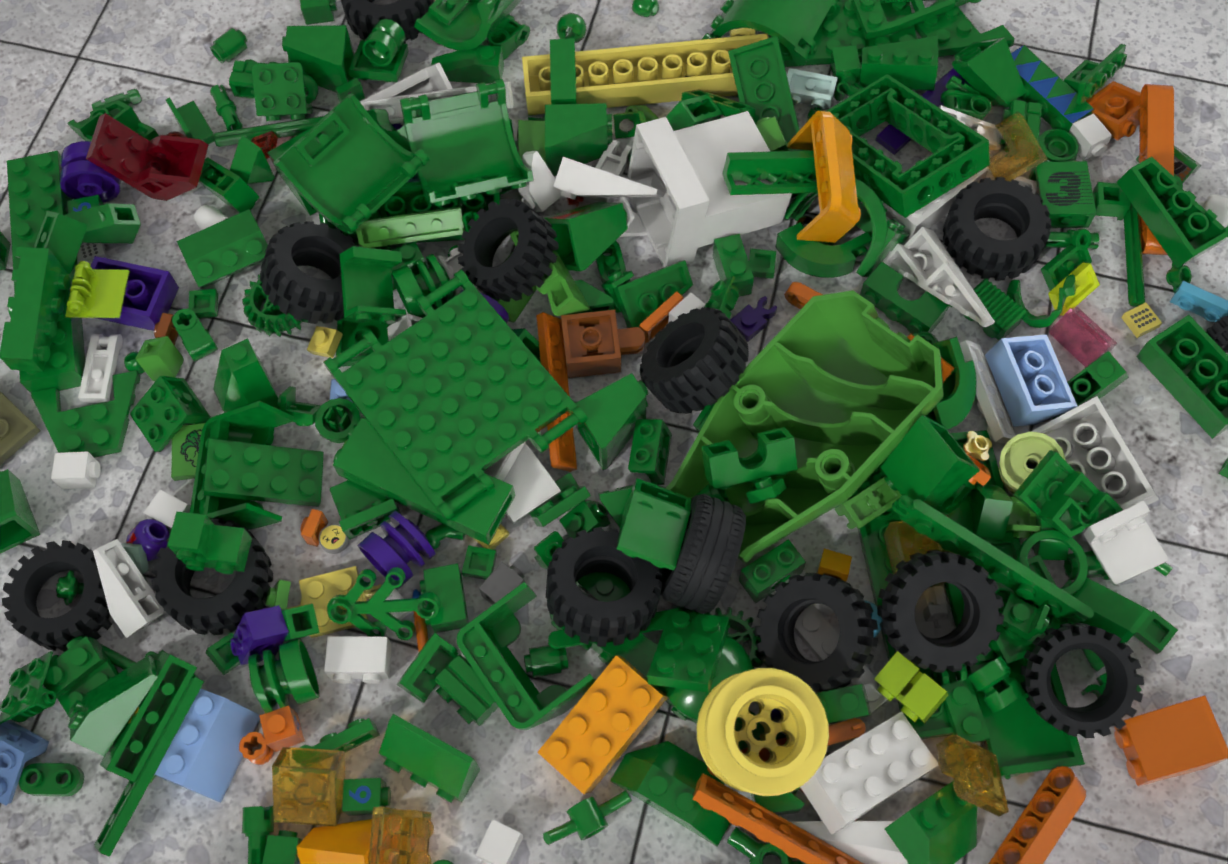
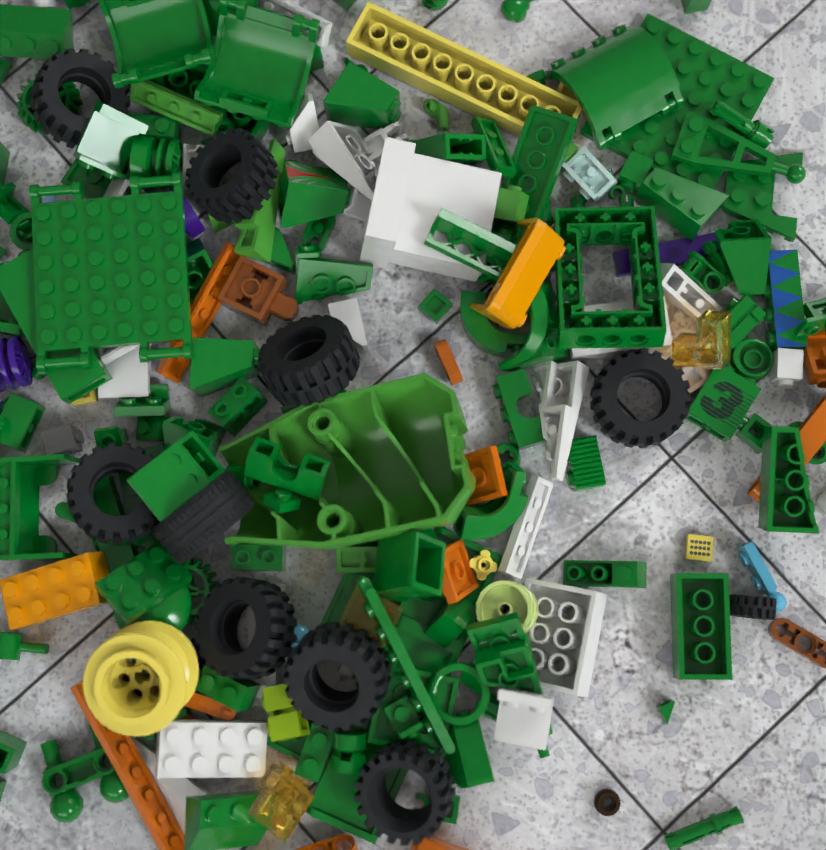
camera: 35 degrees right, 15 degrees up
light yellow plate [307,326,343,358] -> none
green plate [462,545,497,580] -> none
bright green hinge [517,120,547,165] -> none
green brick [524,645,568,678] -> none
green tile [550,38,577,105] -> none
green wedge [610,741,730,847] -> none
green bracket [613,111,648,139] -> none
orange tile [639,291,683,343] -> none
green hinge [704,276,740,319] -> none
green brick [713,234,754,297] -> none
dark purple plate [730,296,777,342] -> none
light orange brick [816,548,852,582] -> none
light blue slope [985,334,1078,427] -> none
green helmet [1006,274,1076,328] -> none
bright green bracket [1006,496,1041,538] -> none
green hinge [1041,229,1092,291] -> none
green pin [1044,230,1100,250] -> none
neon yellow plate [1048,263,1100,316] -> none
clear pink panel [1049,307,1118,367] -> none
green axle [1124,204,1145,307] -> none
green plate [1133,611,1178,654] -> none
green plate [1166,262,1192,292] -> none

